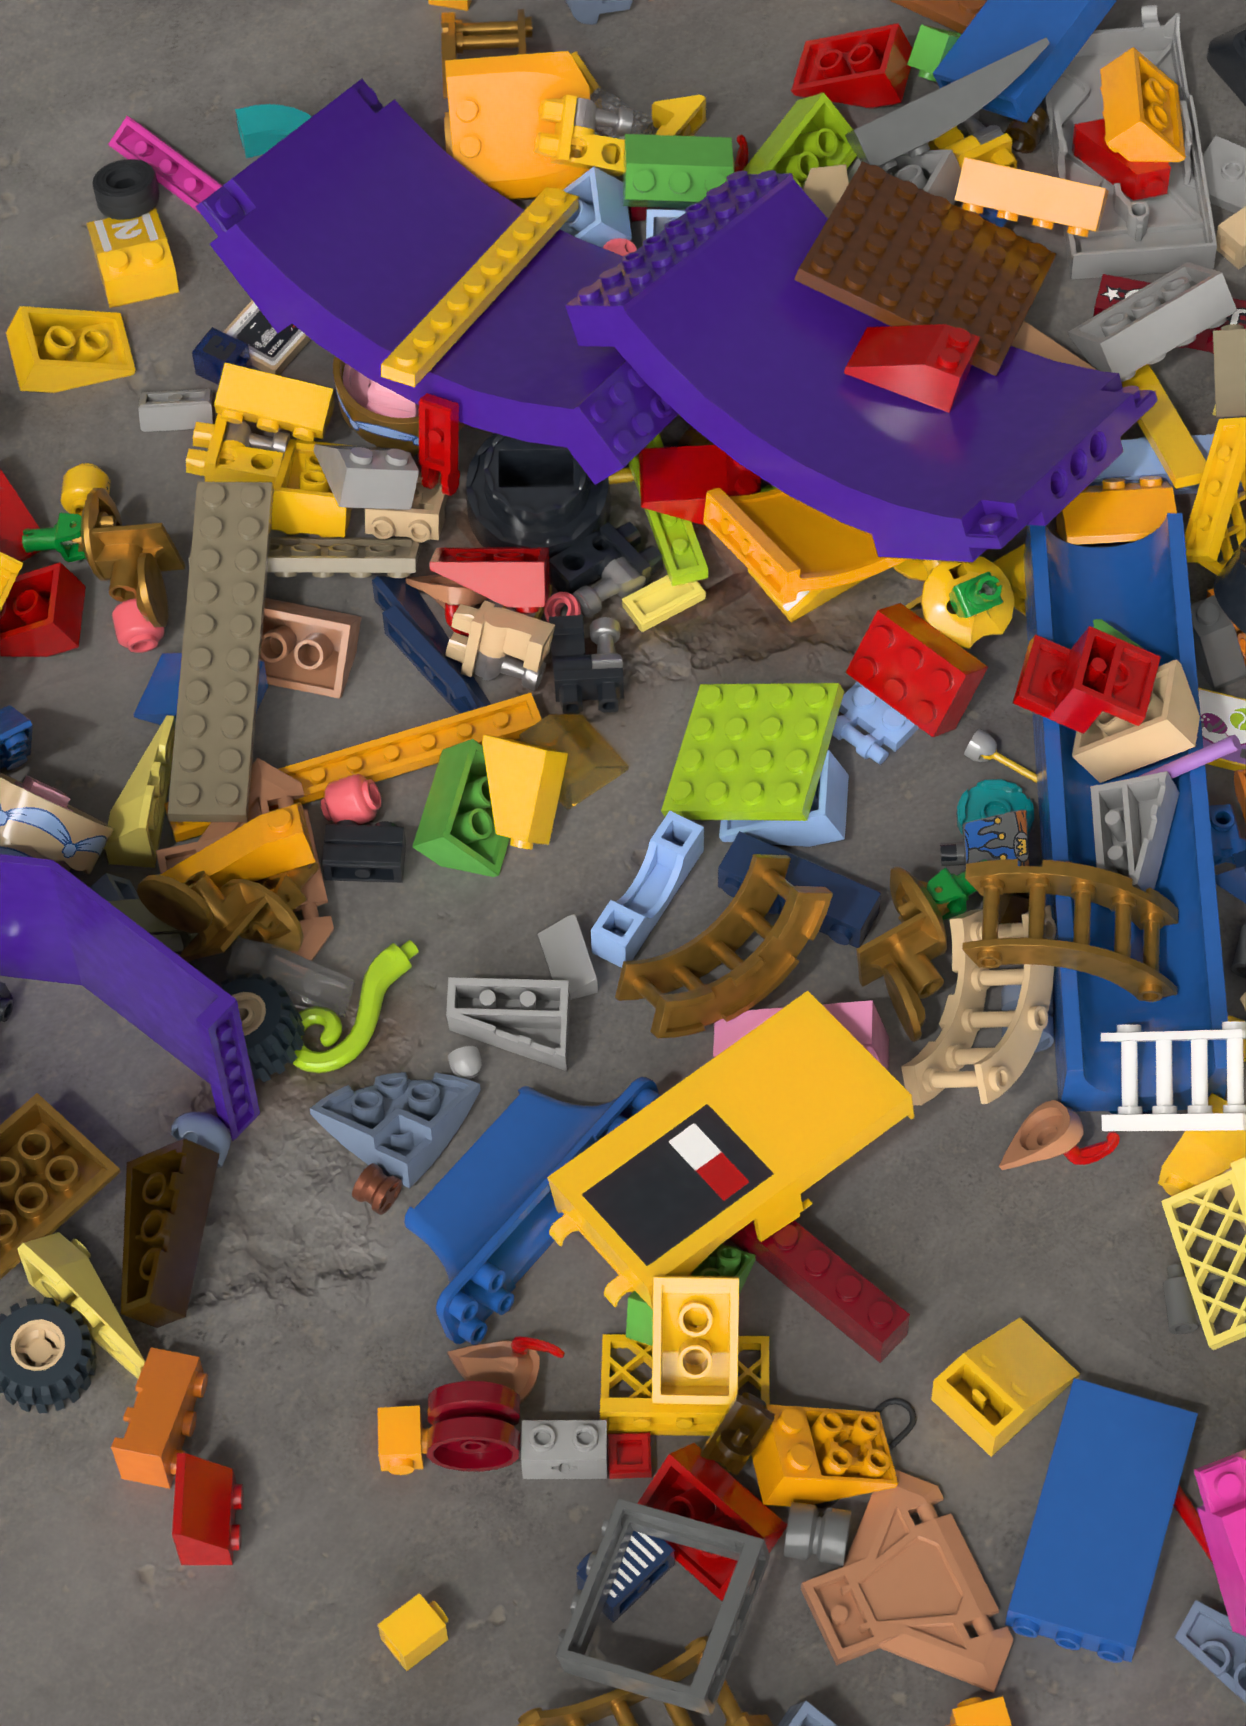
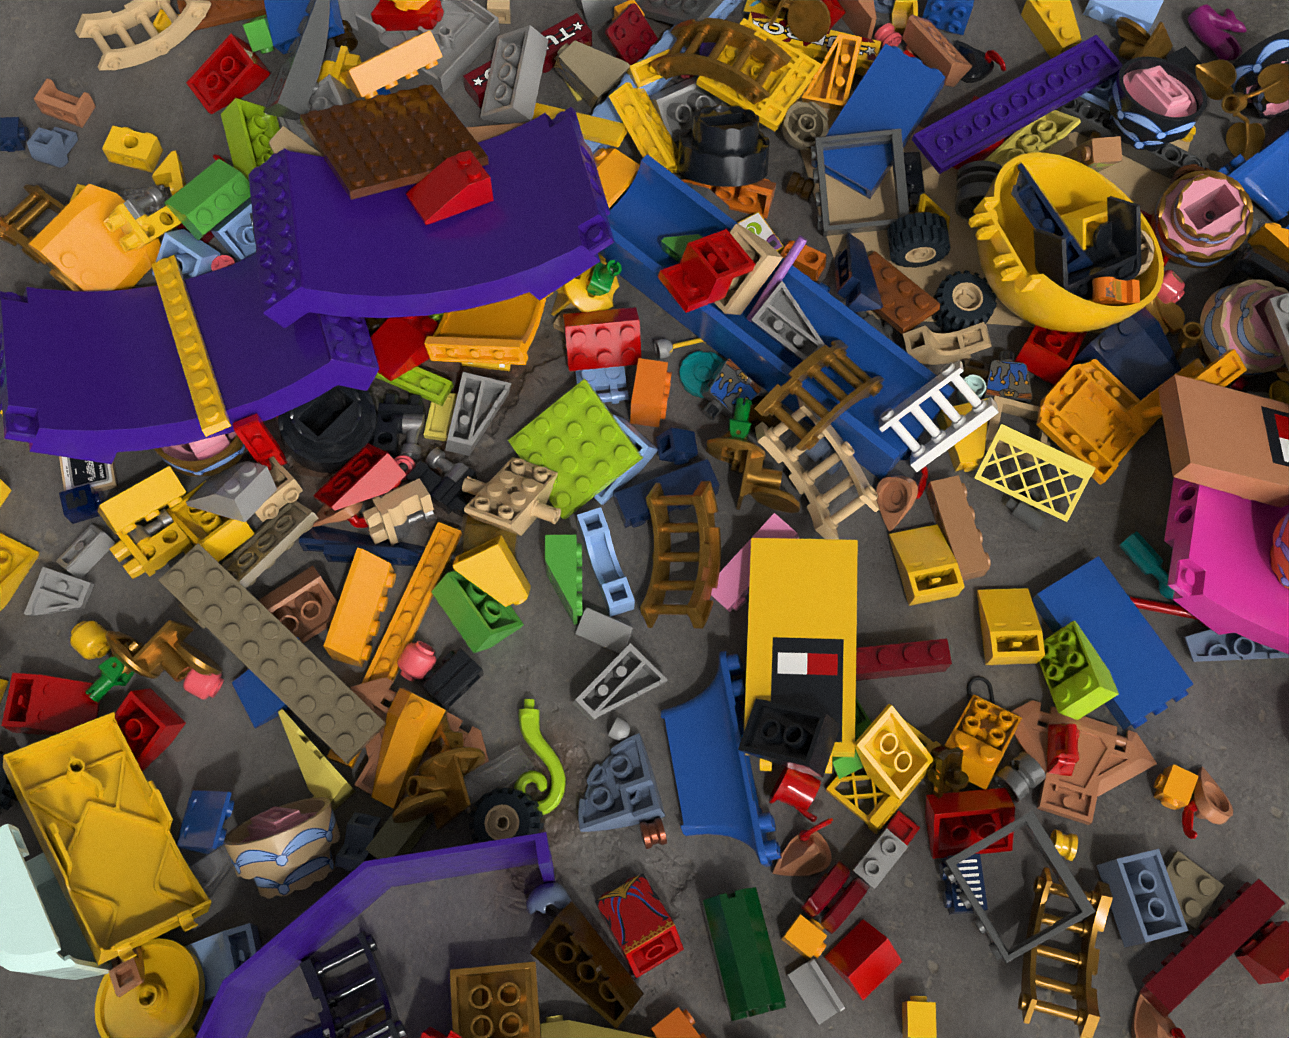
camera: 55 degrees left, 10 degrees up
none -> light grey wing [24,567,94,616]
none -> yellow brick [102,126,163,173]
none -> light orange slope [323,548,396,667]
none -> light grey wedge [445,372,512,456]
none -> tan slope [462,457,561,536]
none -> bright green slope [545,535,583,625]
none -> red slope [595,873,684,978]
none -> orange brick [630,358,672,428]
none -> dark blue brick [656,427,698,465]
none -> dark green brick [701,887,786,1022]
none -> black slope [738,698,841,778]
none -> red hat [768,767,821,822]
none -> light grey panel [786,958,845,1025]
none -> red slope [824,919,902,1001]
none -> yellow slope [889,524,965,606]
none -> medium nougat brick [925,475,991,581]
none -> lime slope [1039,620,1119,720]
none -> red piece [1047,723,1080,776]
none -> yellow wheel [1050,829,1078,861]

